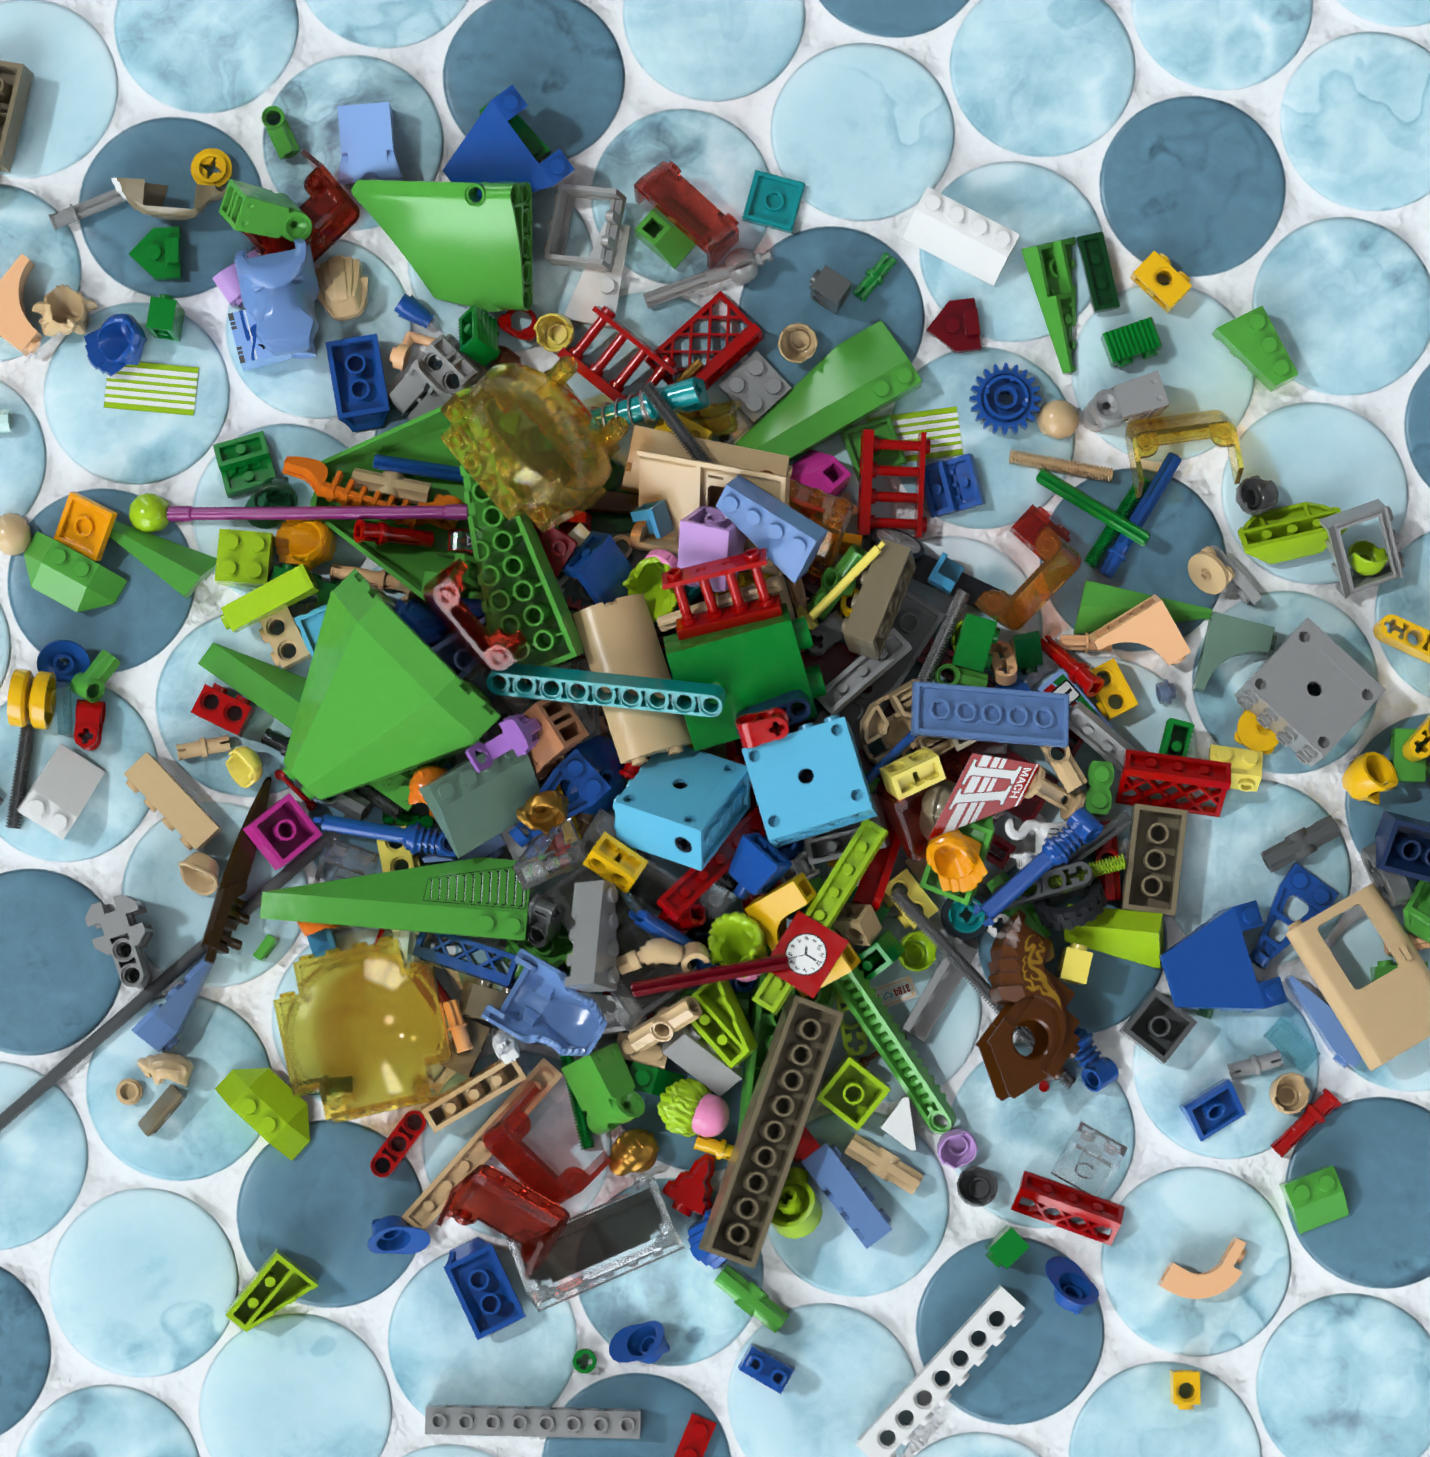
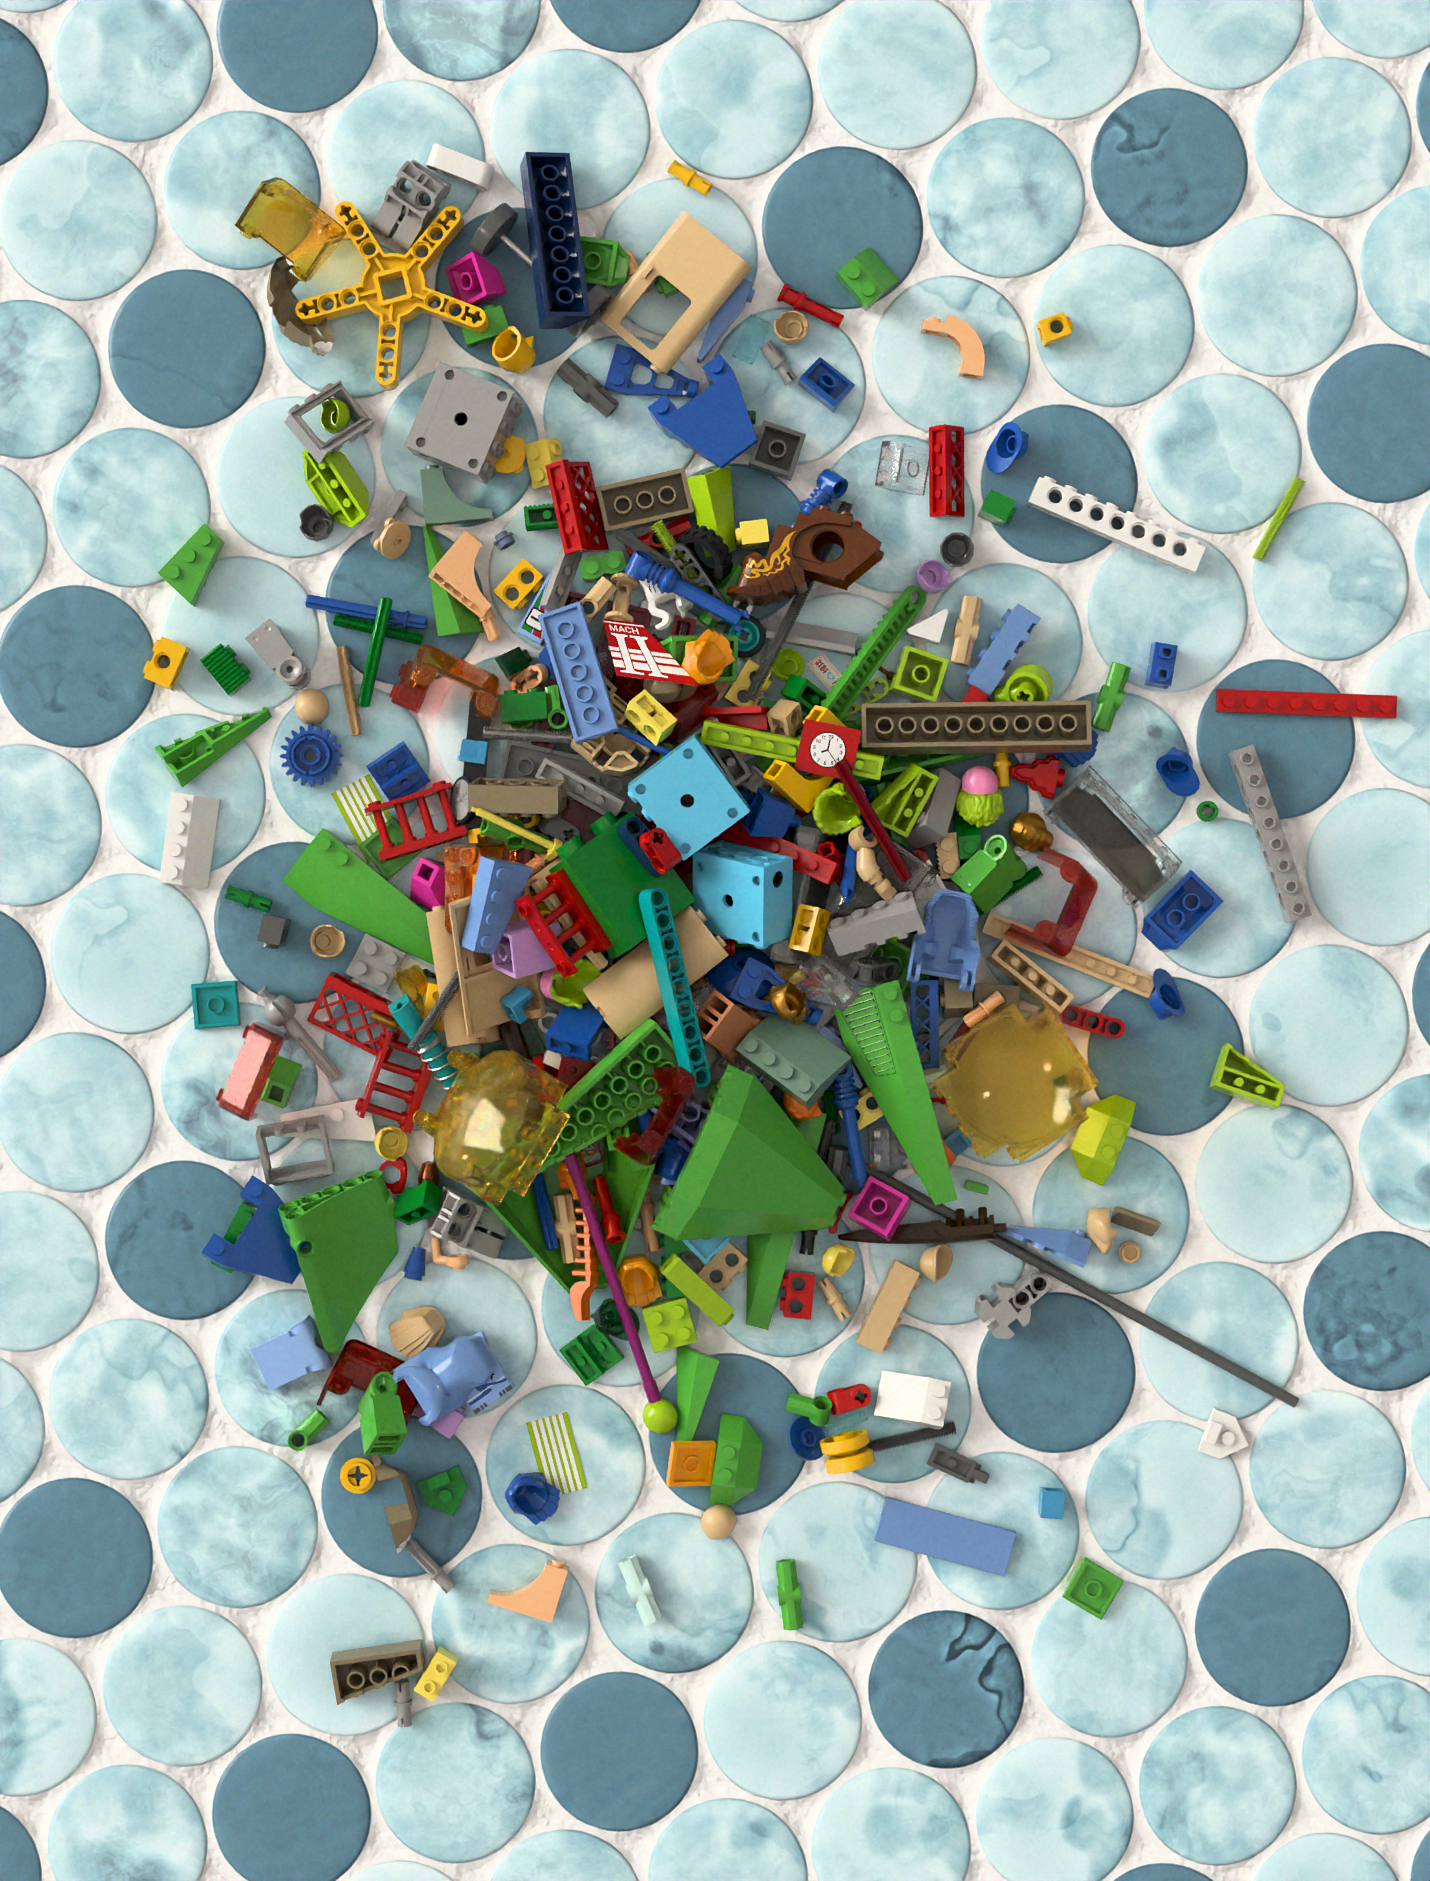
camera: 115 degrees left, 5 degrees up
tan hair [32,284,98,336] -> none
green brick [146,294,185,342] -> none
blue slope [325,333,390,432] -> none
clear red windscreen [436,1164,570,1278] -> none
medium lavender piece [465,713,541,773] -> none
white hinge [492,1027,519,1064] -> none
tan piece [628,996,702,1052] -> none
dark red plate [926,298,981,353] -> none
red pin [1041,635,1104,697] -> none
dark green plate [1076,231,1120,314] -> none
clear yellow windscreen [1125,410,1244,498] -> none

